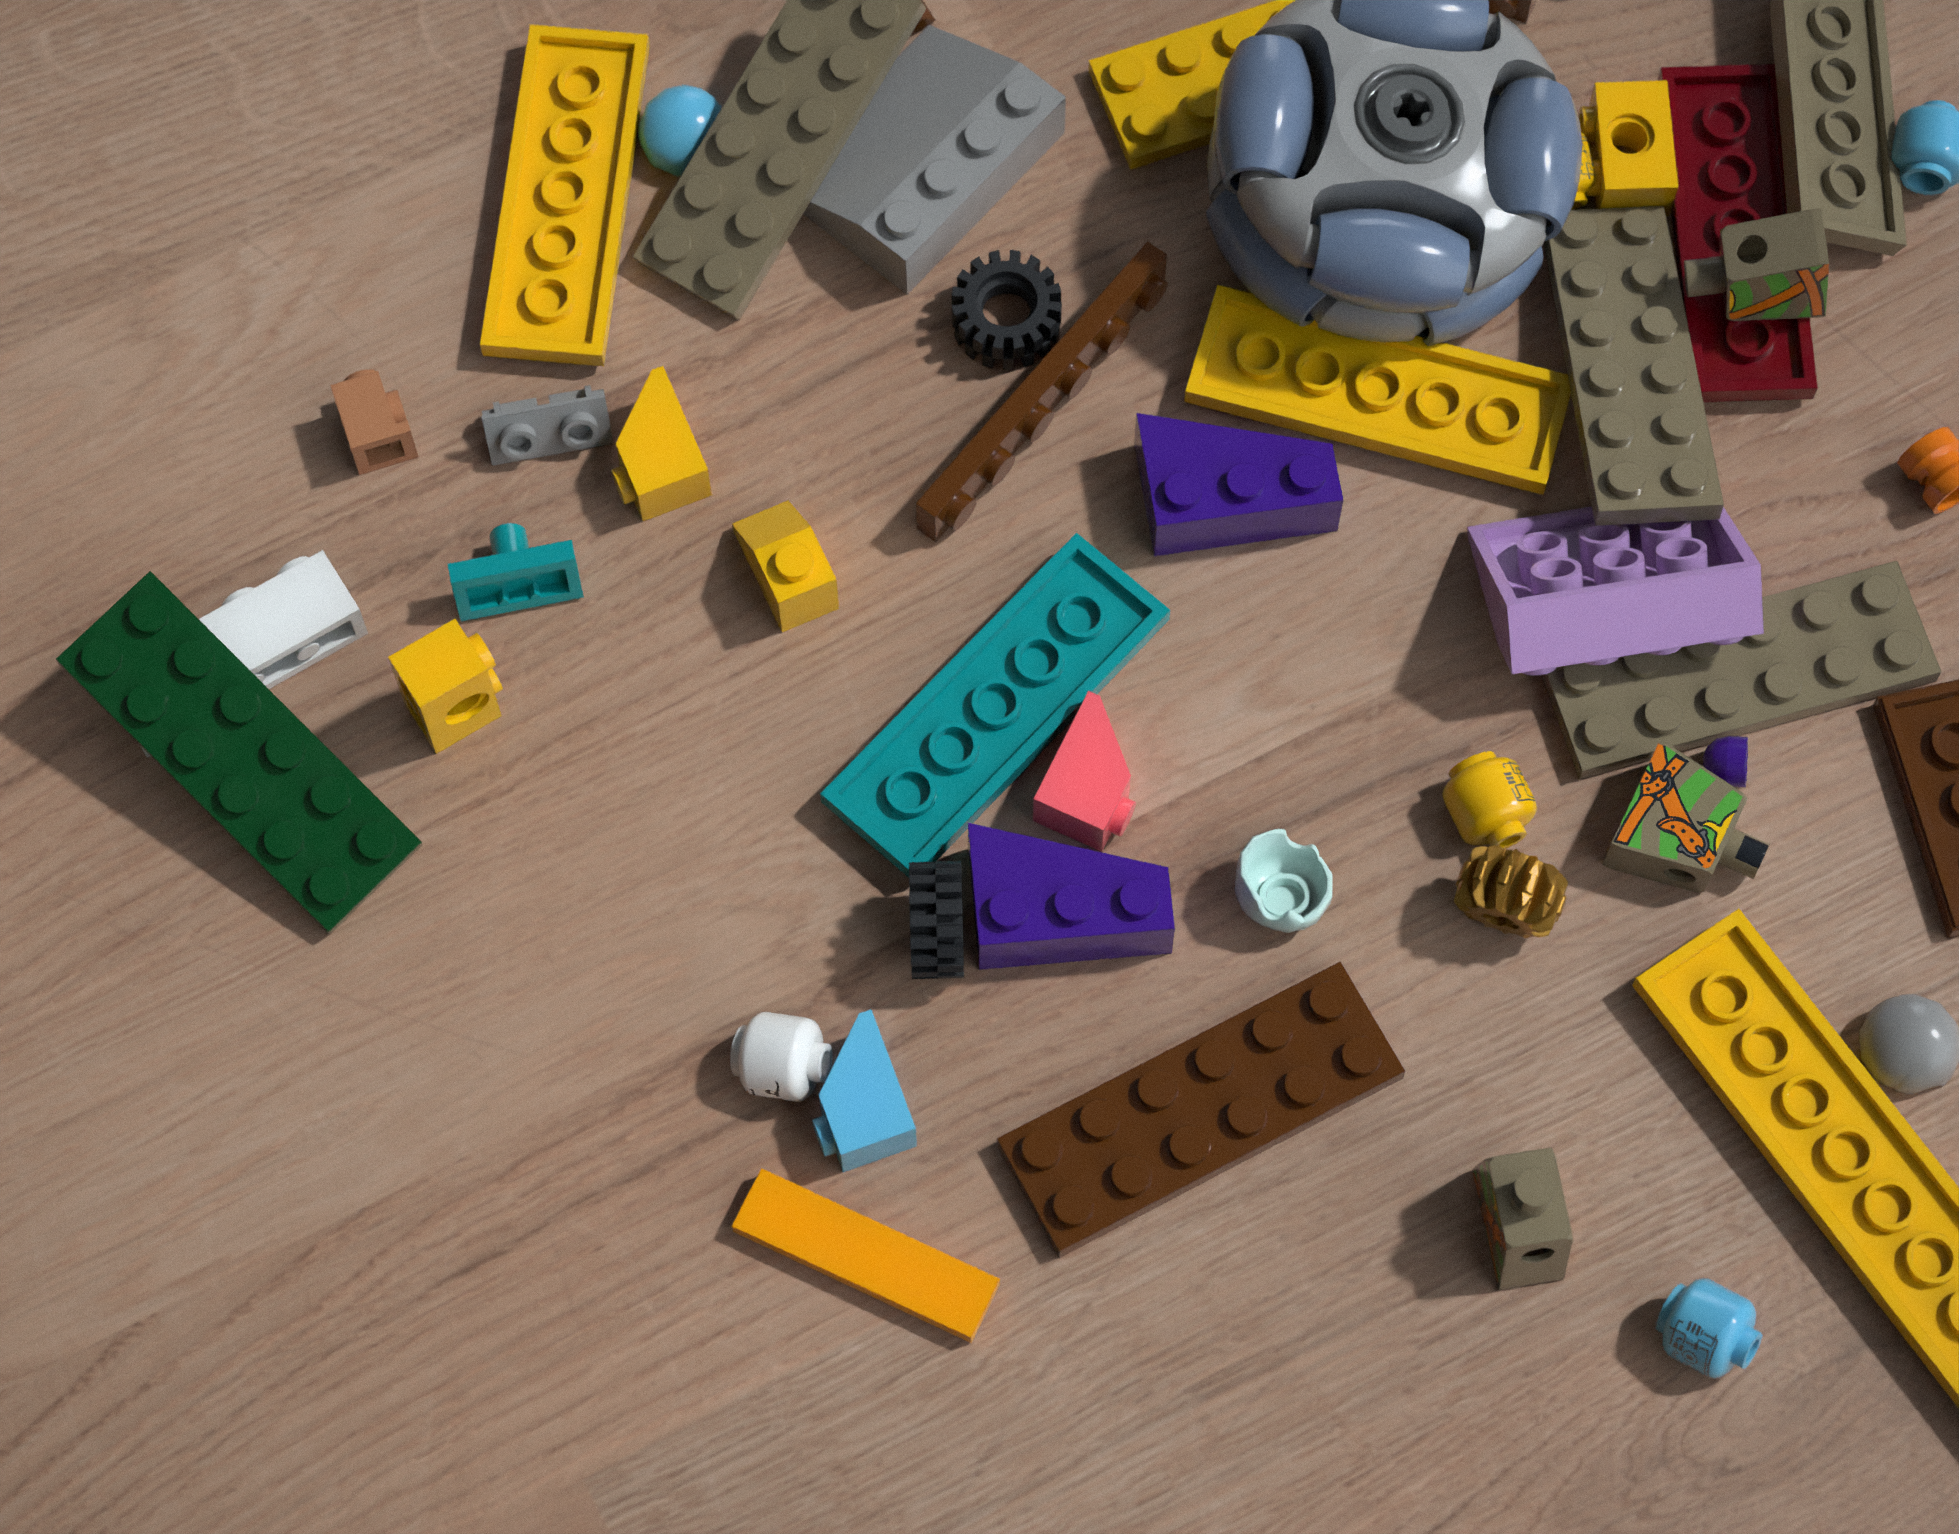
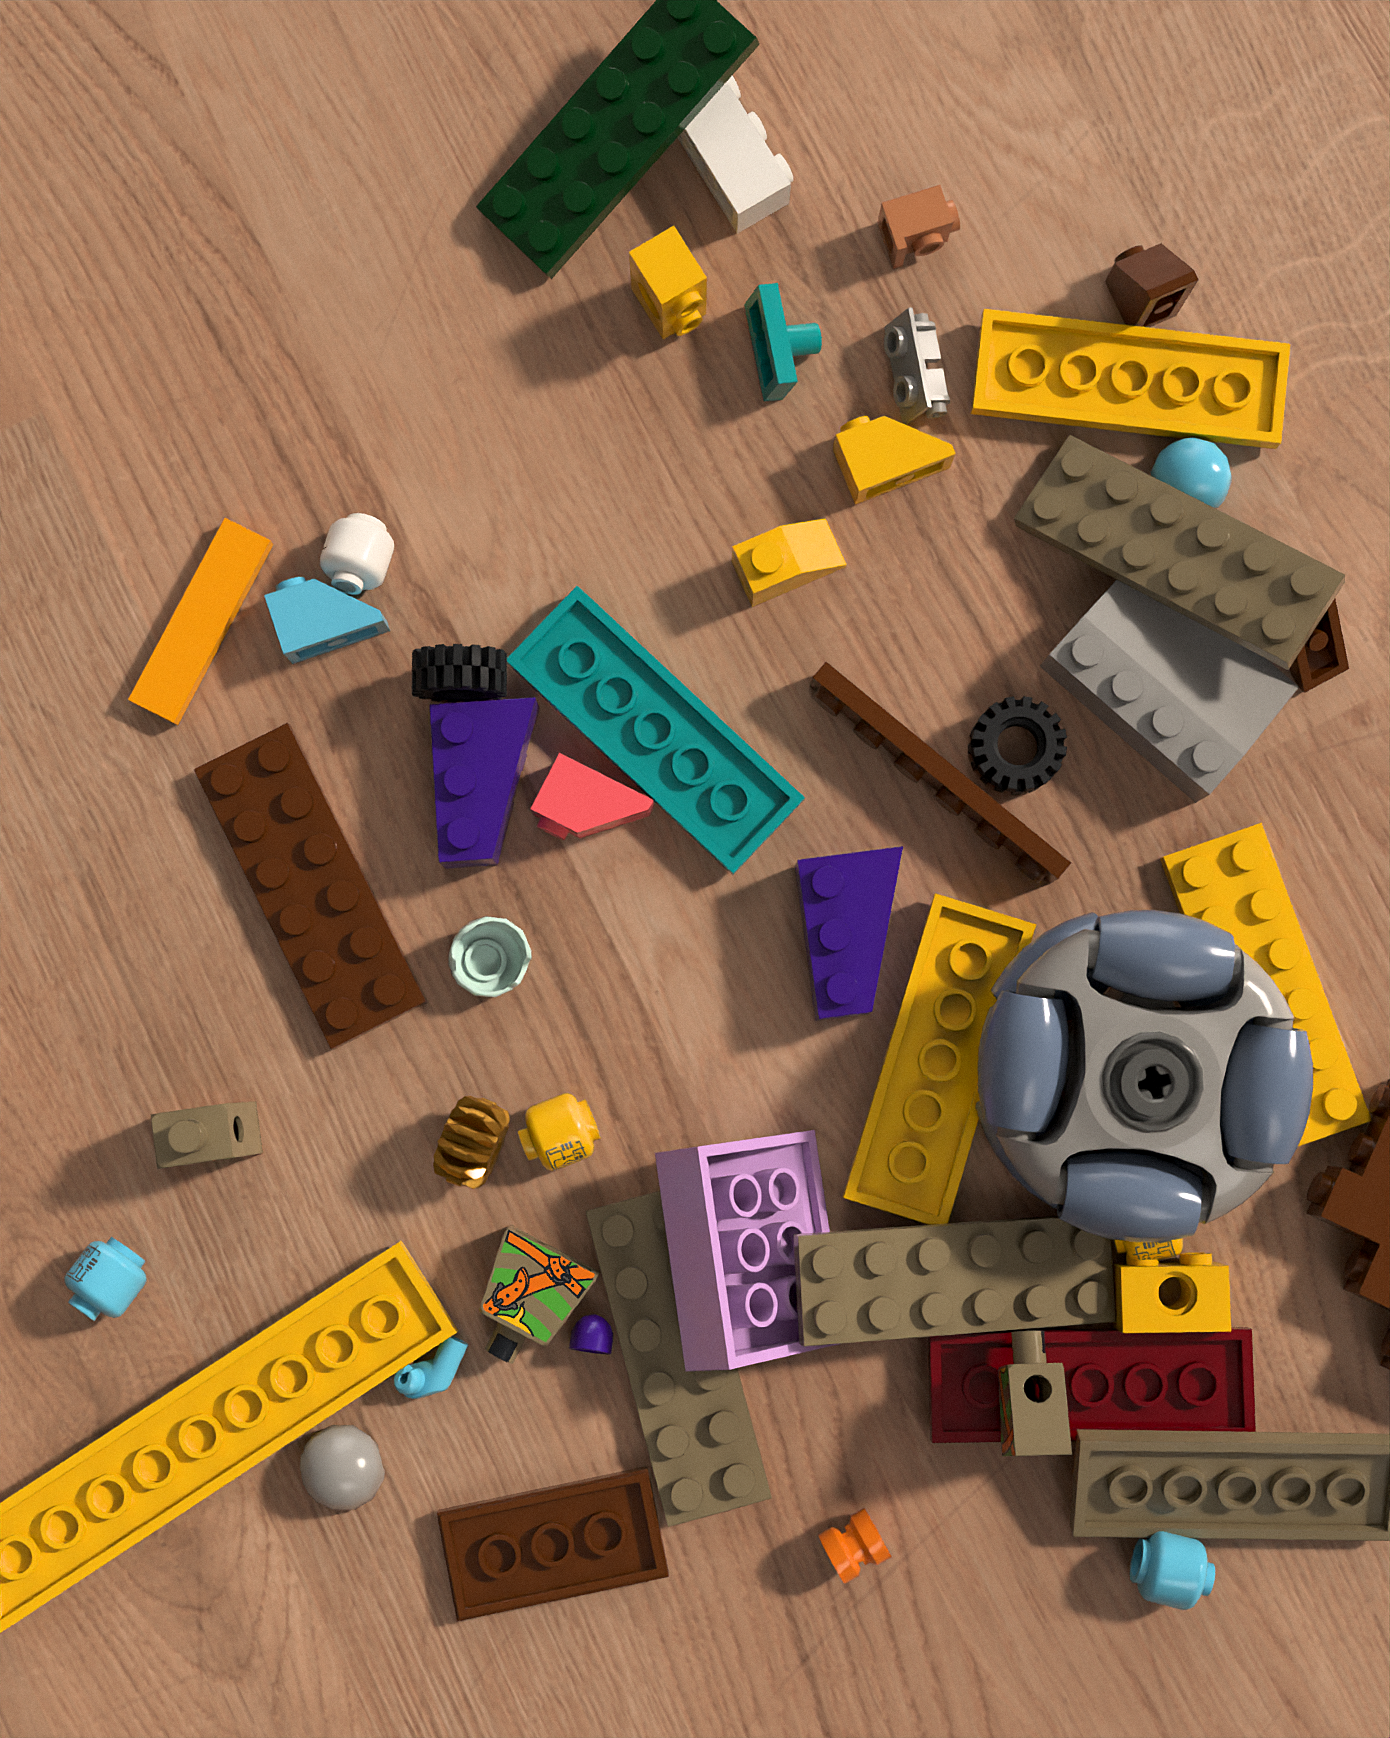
camera: 90 degrees right, 15 degrees up
none -> medium azure arm [394,1336,469,1399]
none -> reddish brown slope [1105,243,1199,327]

